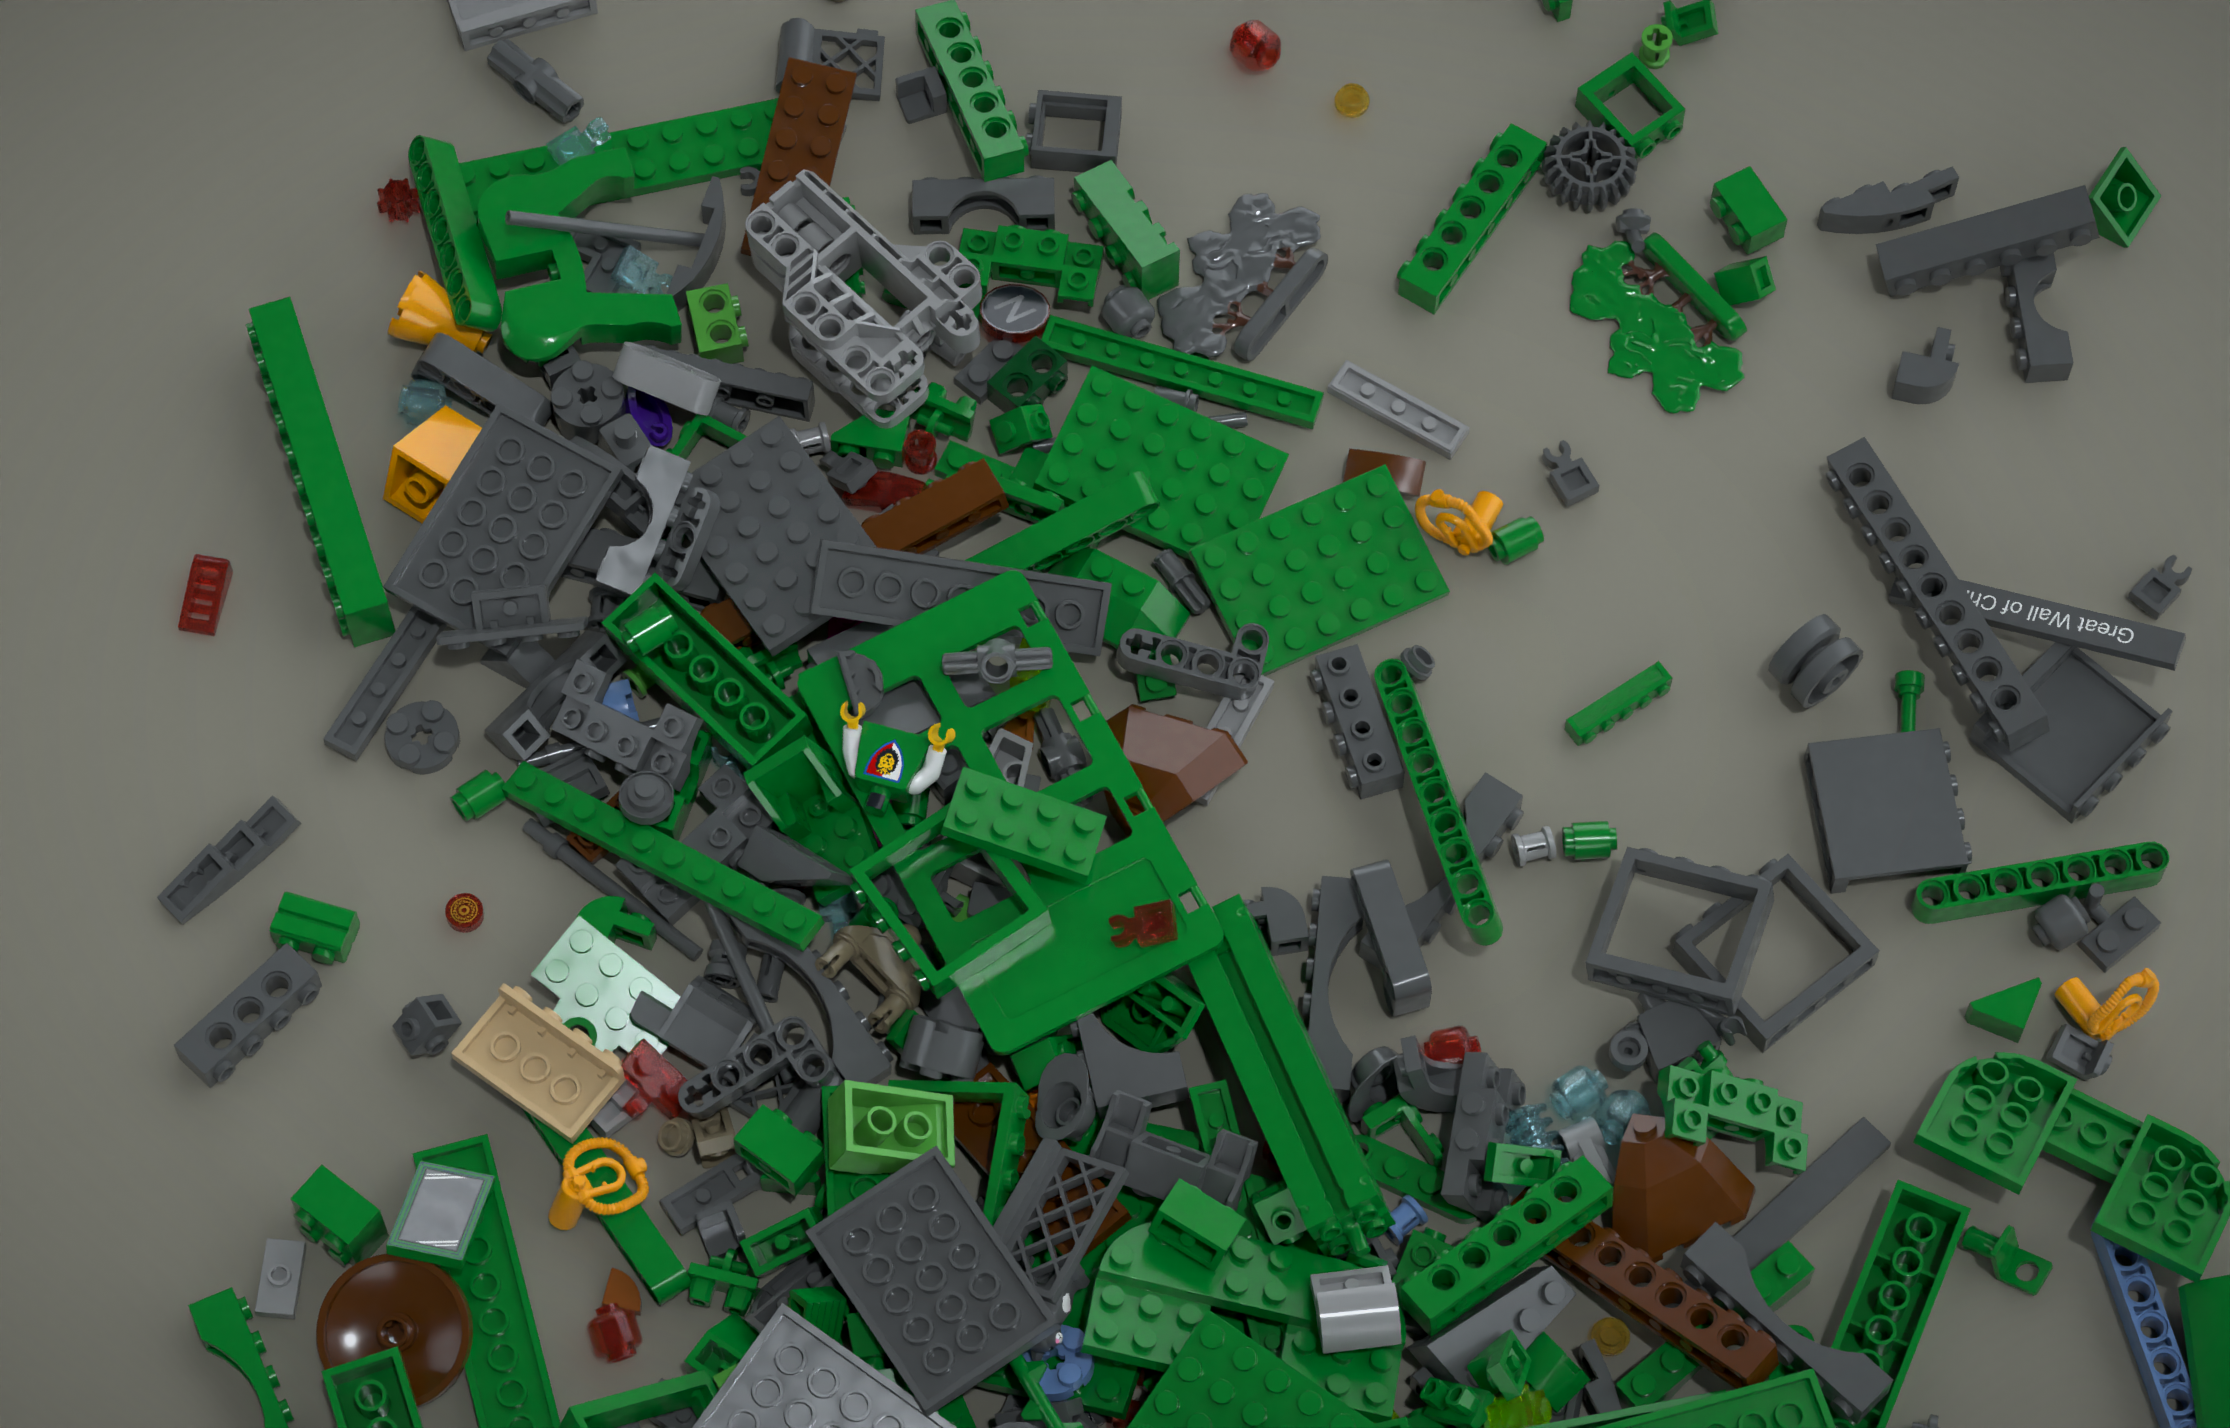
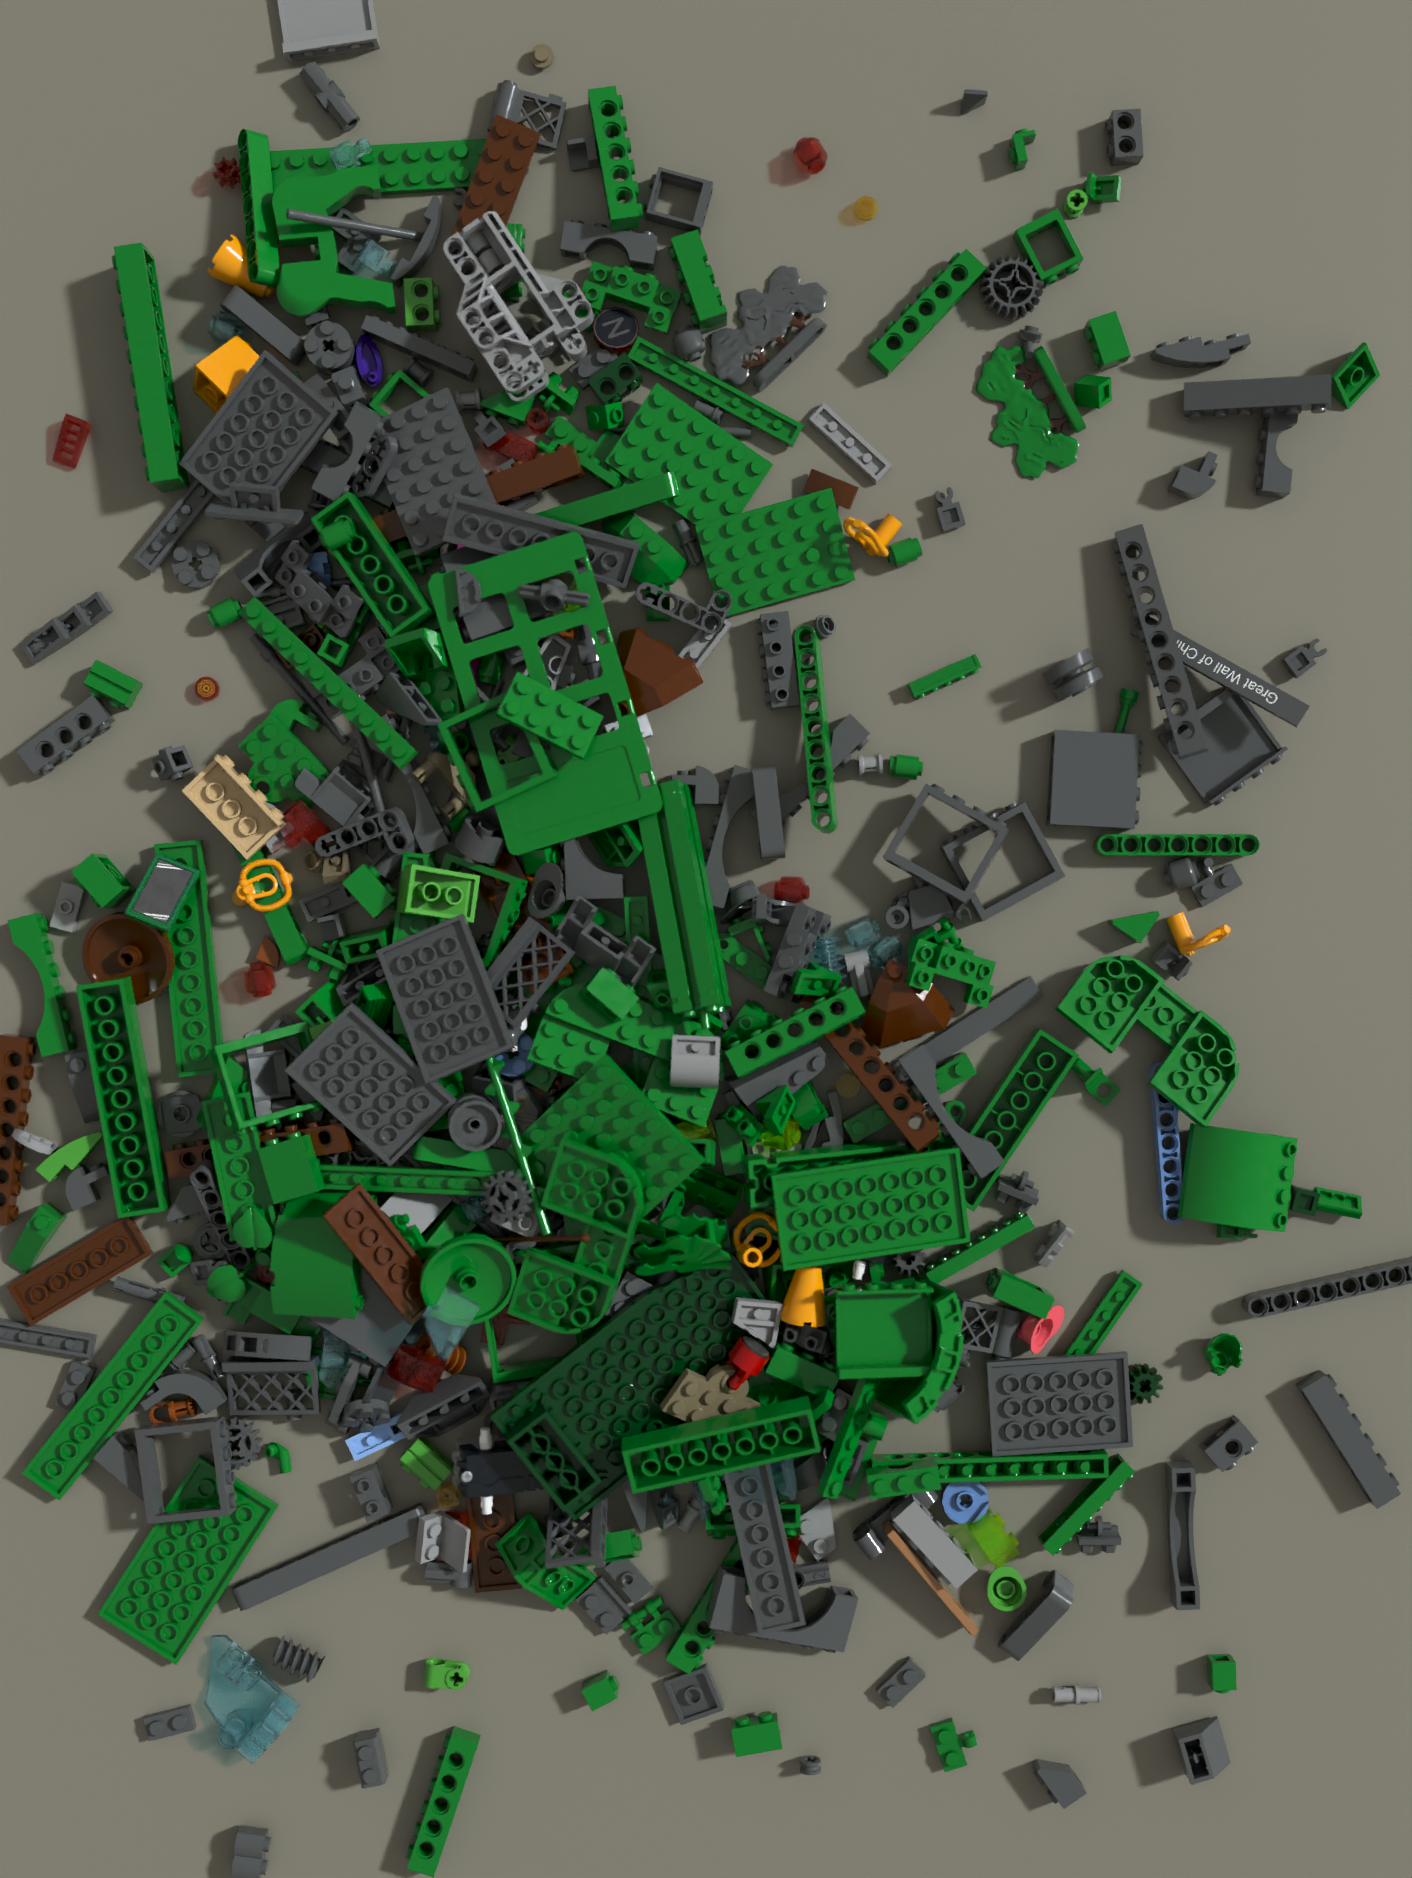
camera: 10 degrees right, 25 degrees up
light grey beam [612,342,721,415] -> none
dark grey plate [619,771,674,825] -> none
torso [840,701,956,816] -> none
clear red plate [1109,899,1178,947] -> none
medium blue bush [1384,1194,1428,1246] -> none

